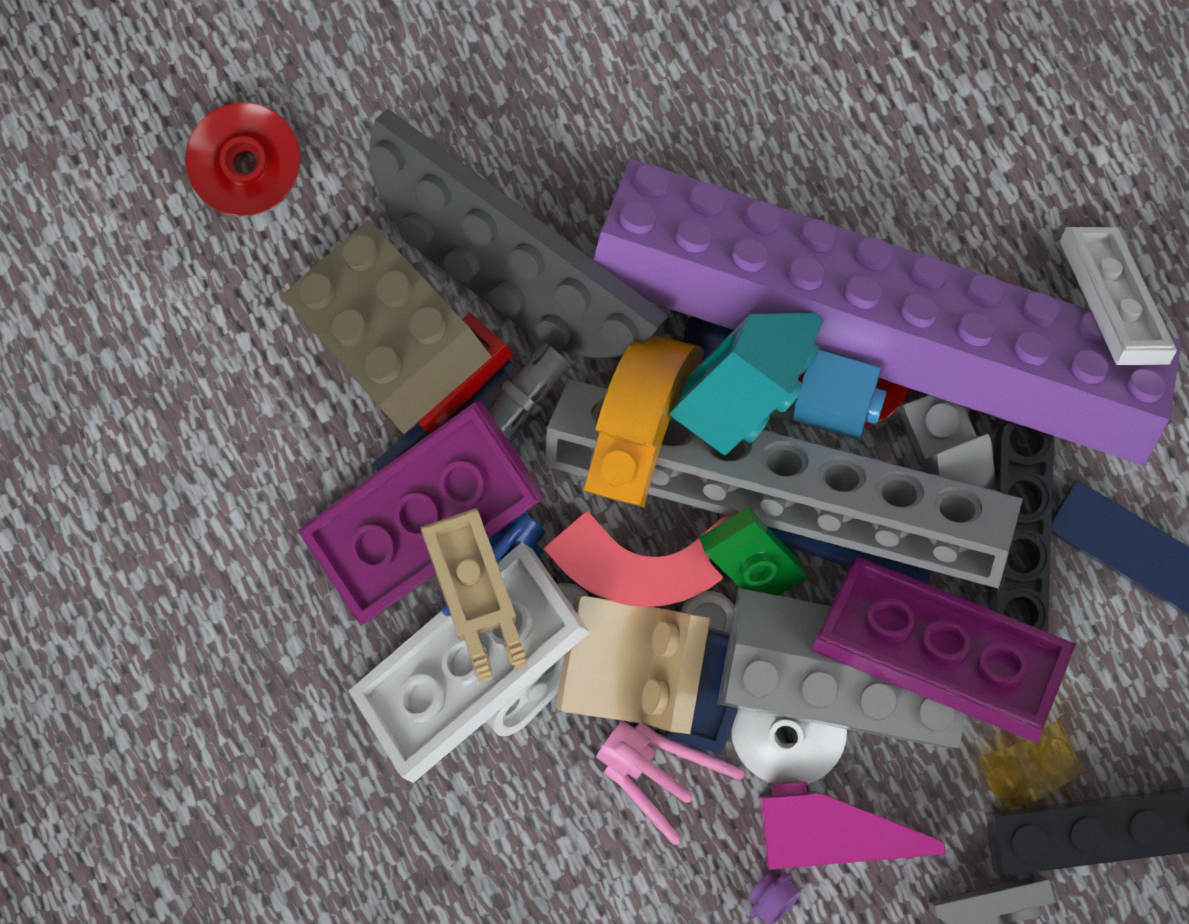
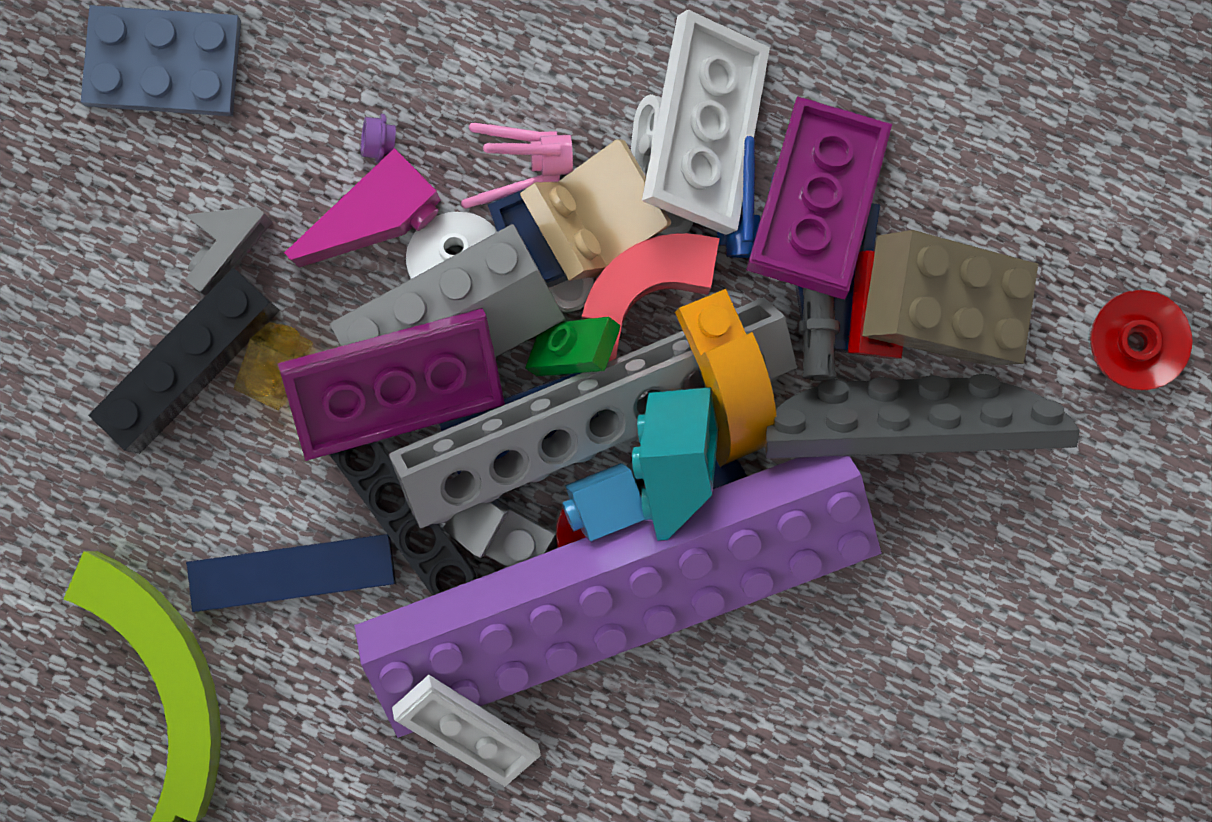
camera: 135 degrees right, 0 degrees up
tan hinge [421,508,528,683] -> none

